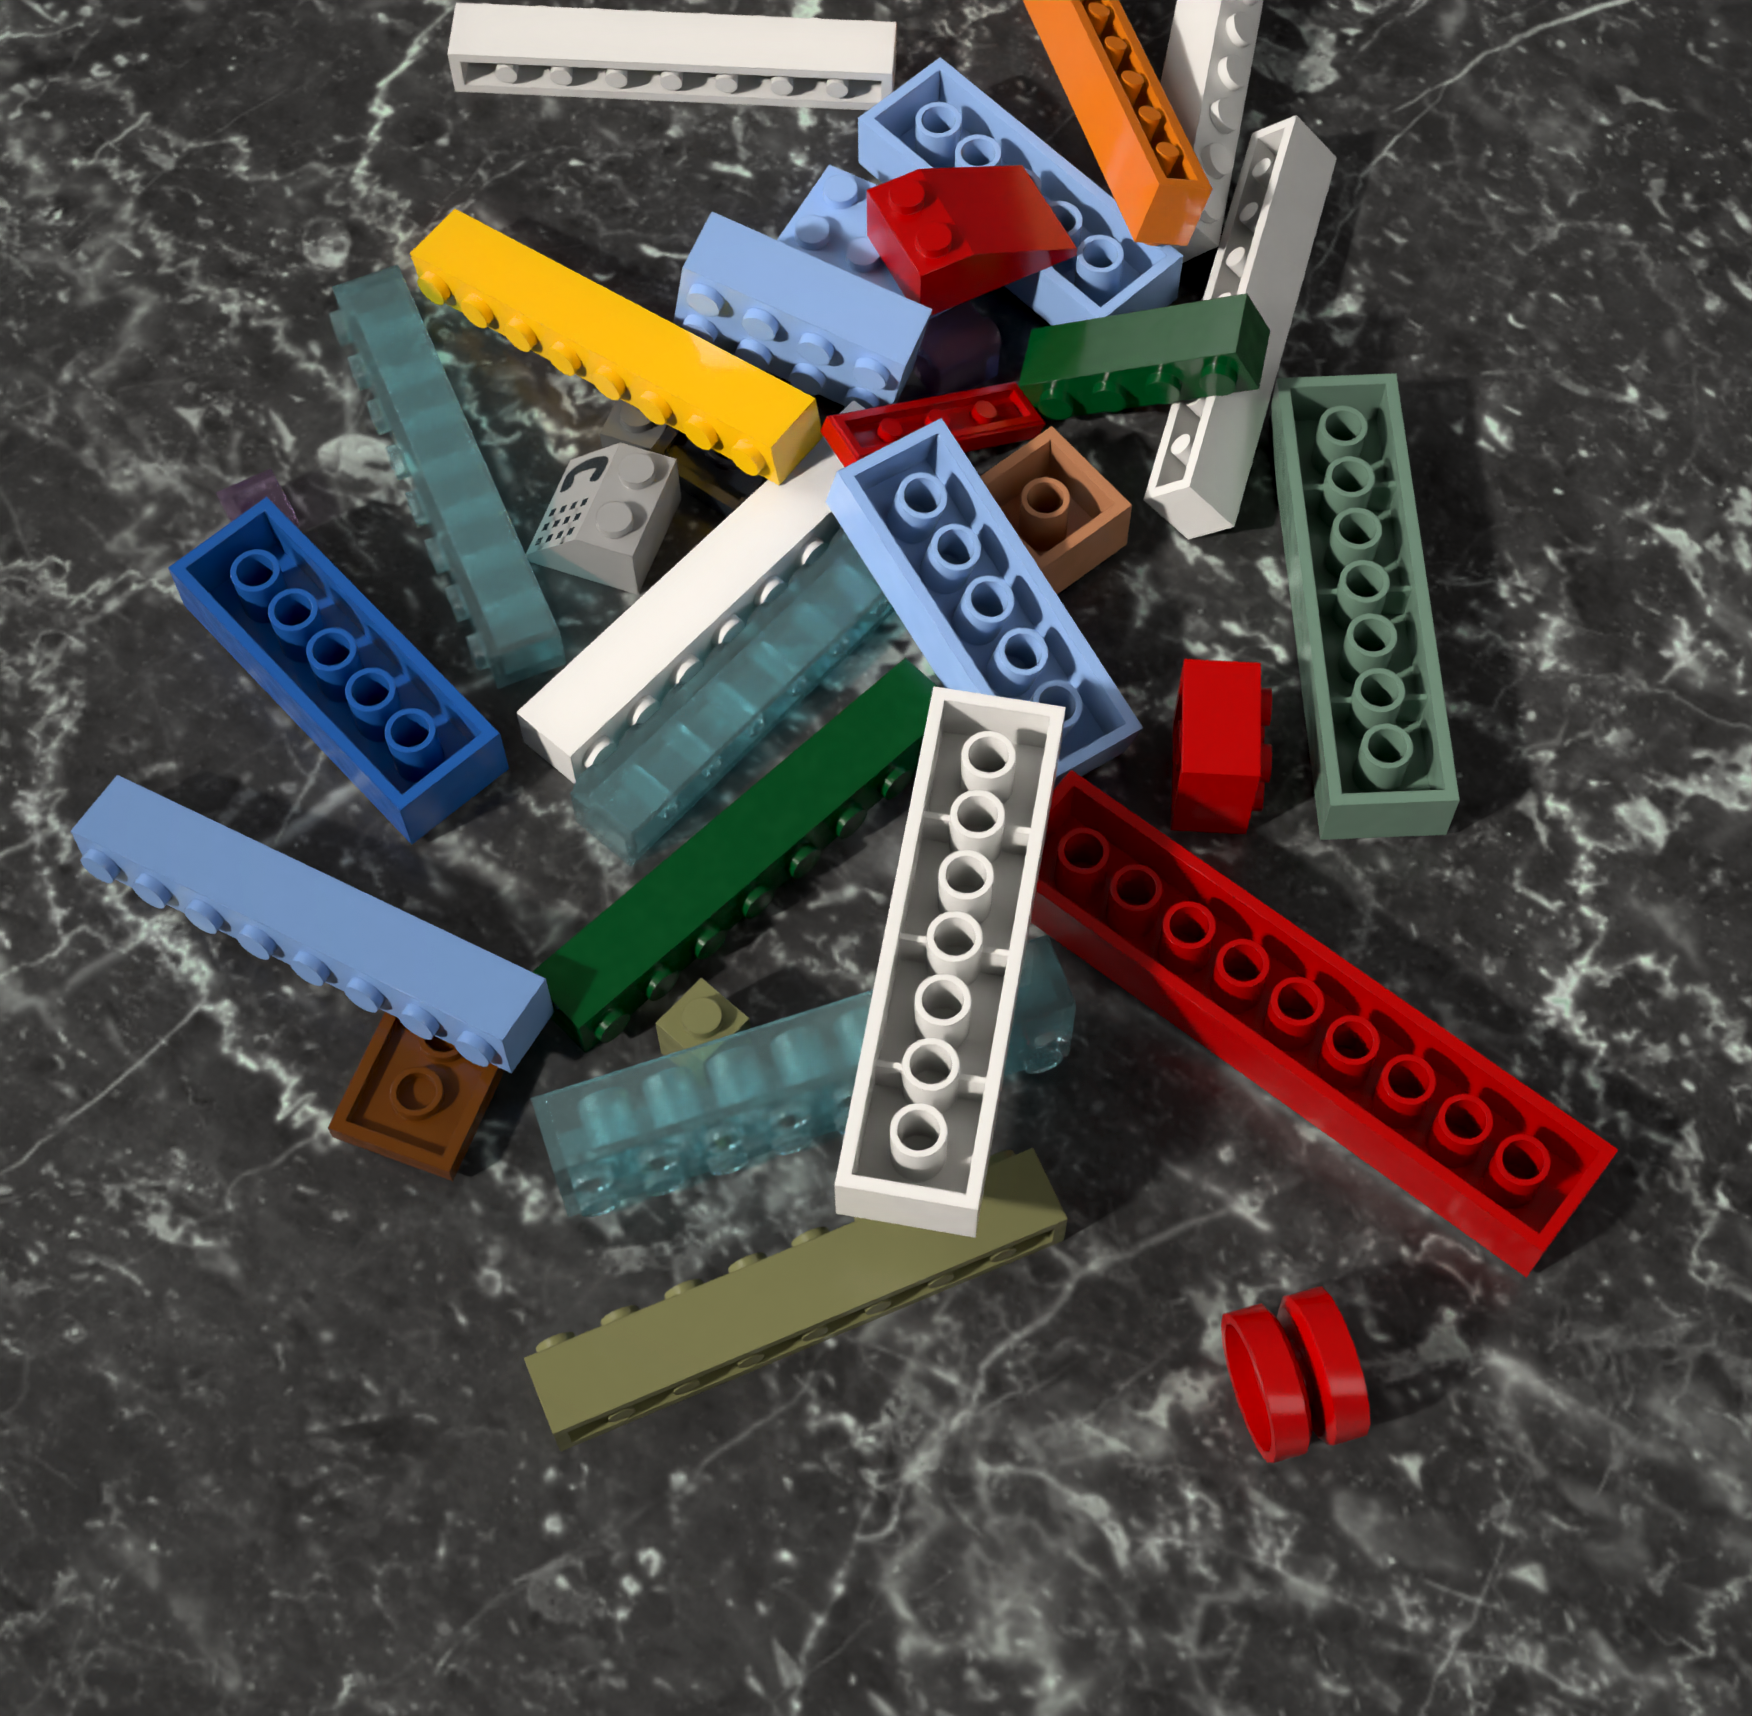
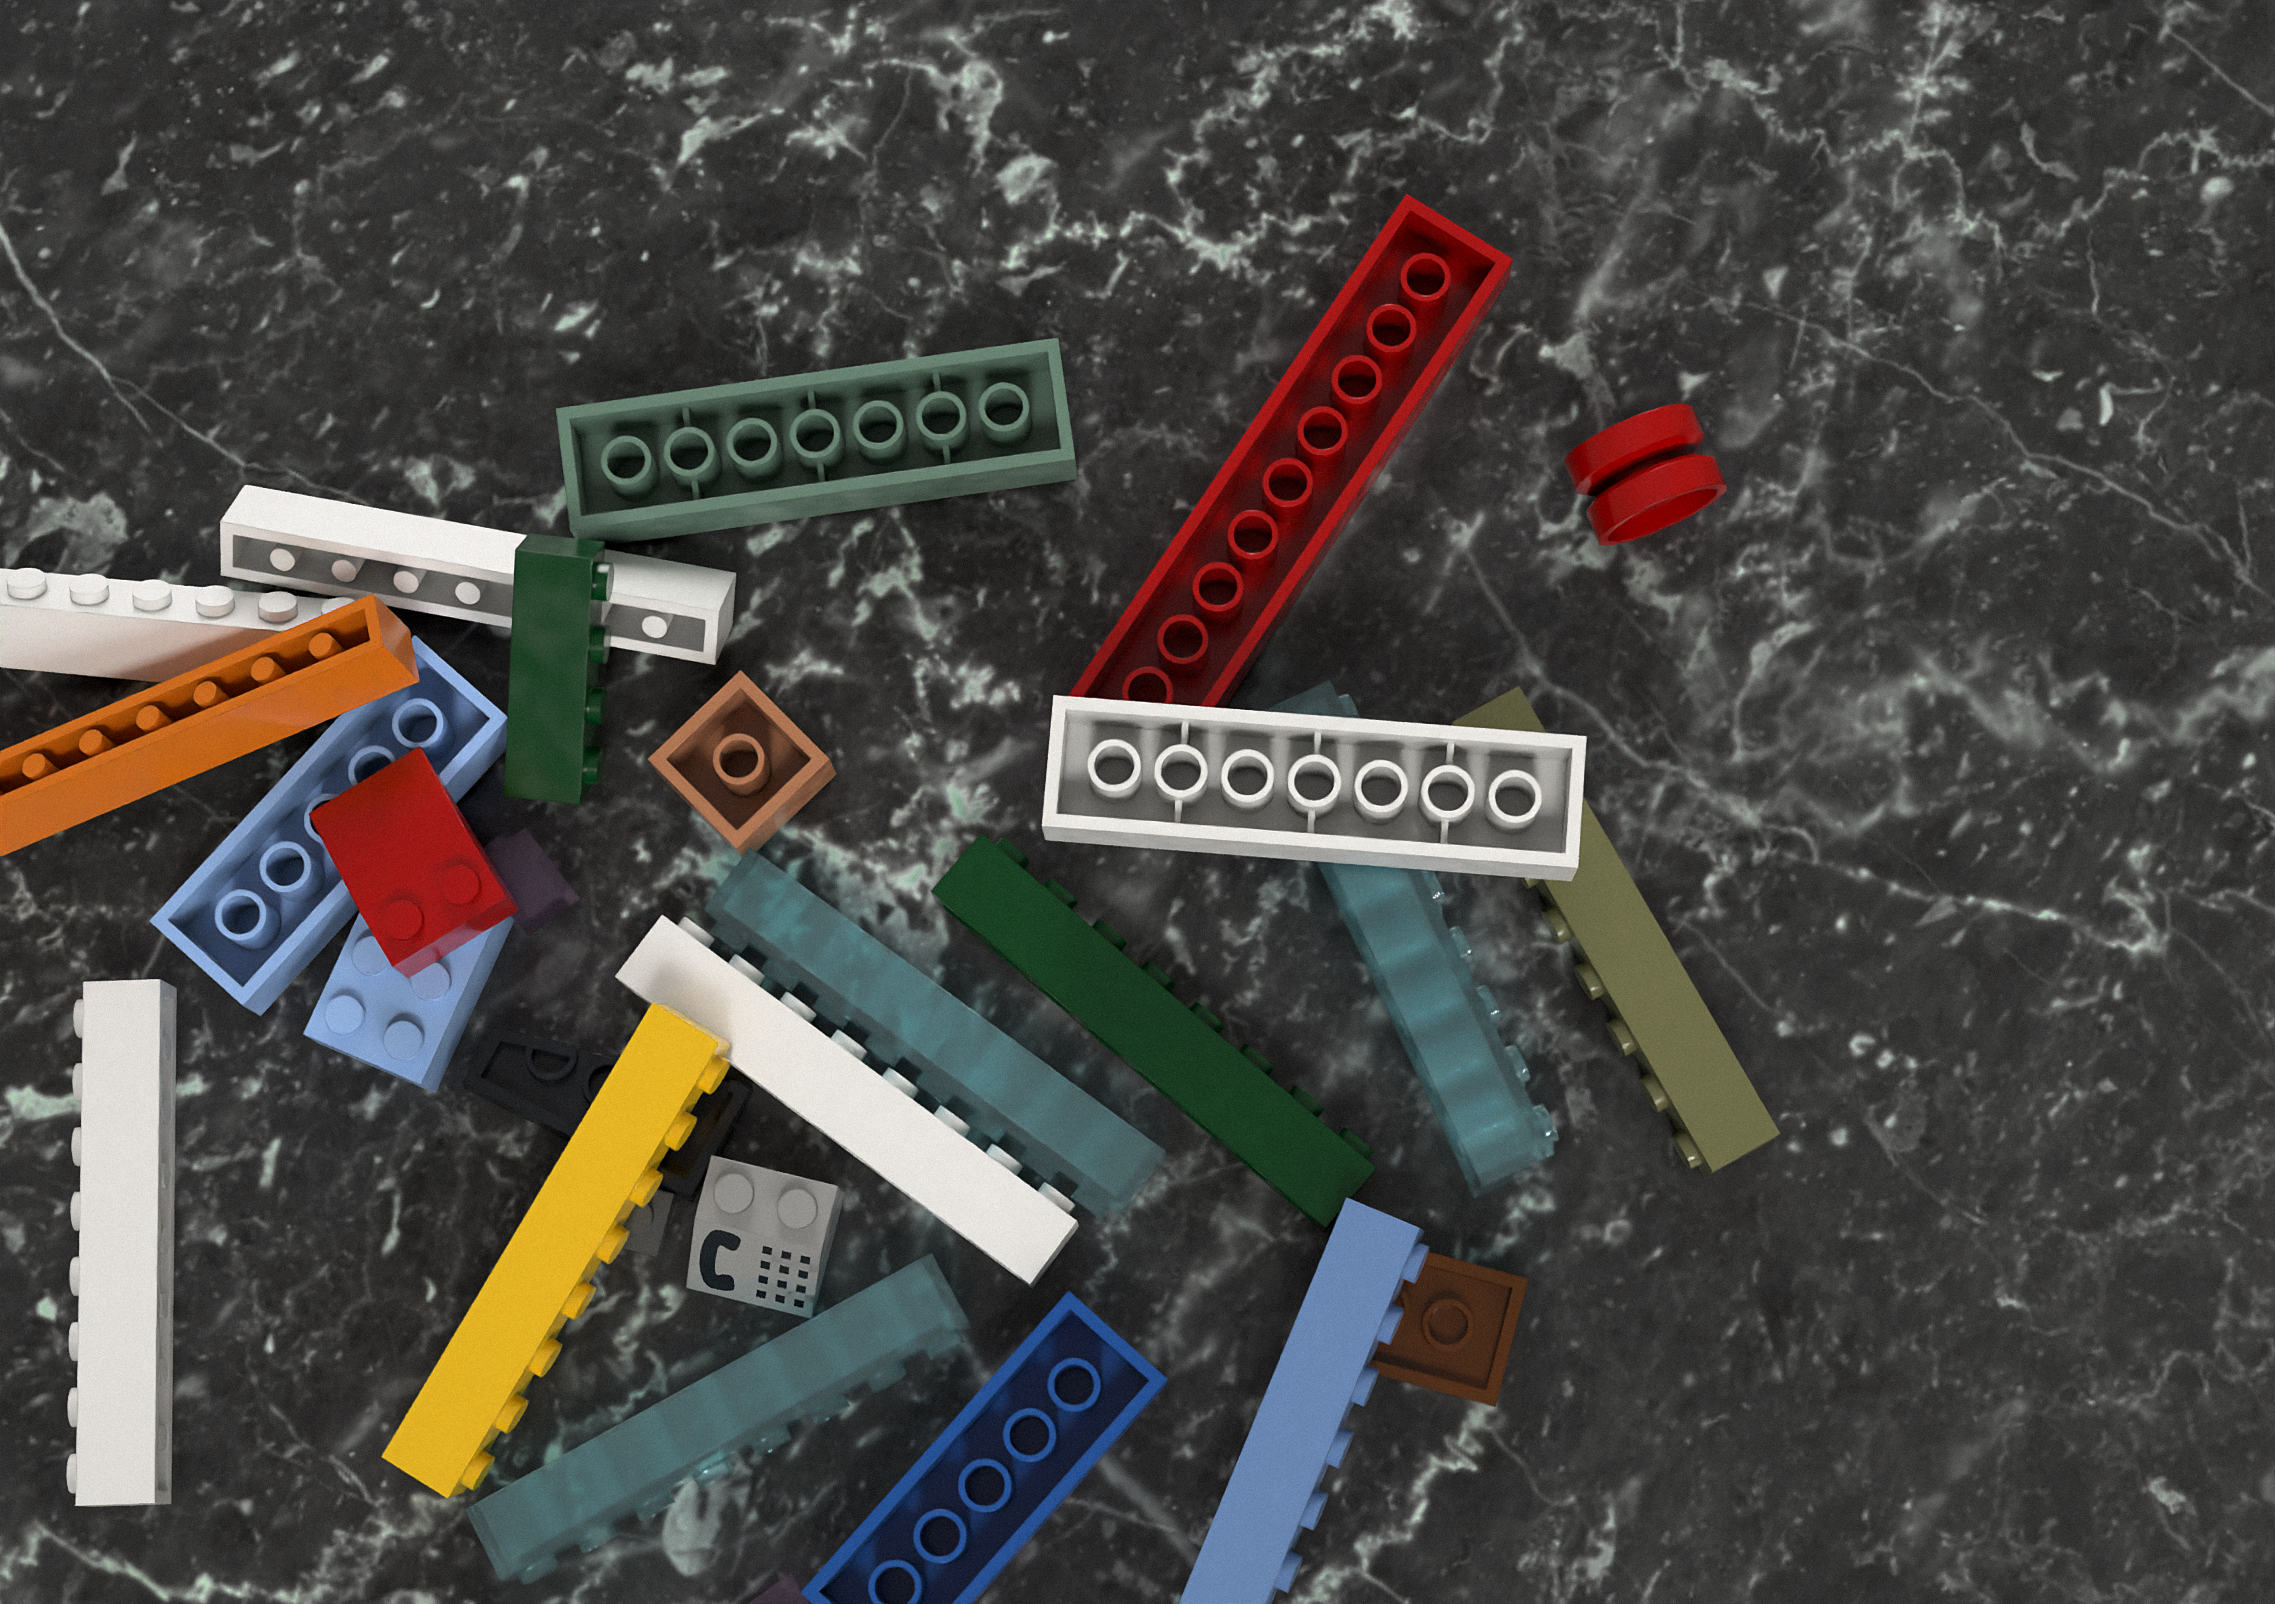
camera: 90 degrees left, 15 degrees up
olive brick [655,978,753,1094] -> none
light blue brick [673,212,932,409] -> none
red tile [820,382,1046,467] -> none
light blue brick [826,418,1143,789] -> none
red brick [1171,659,1272,834] -> none

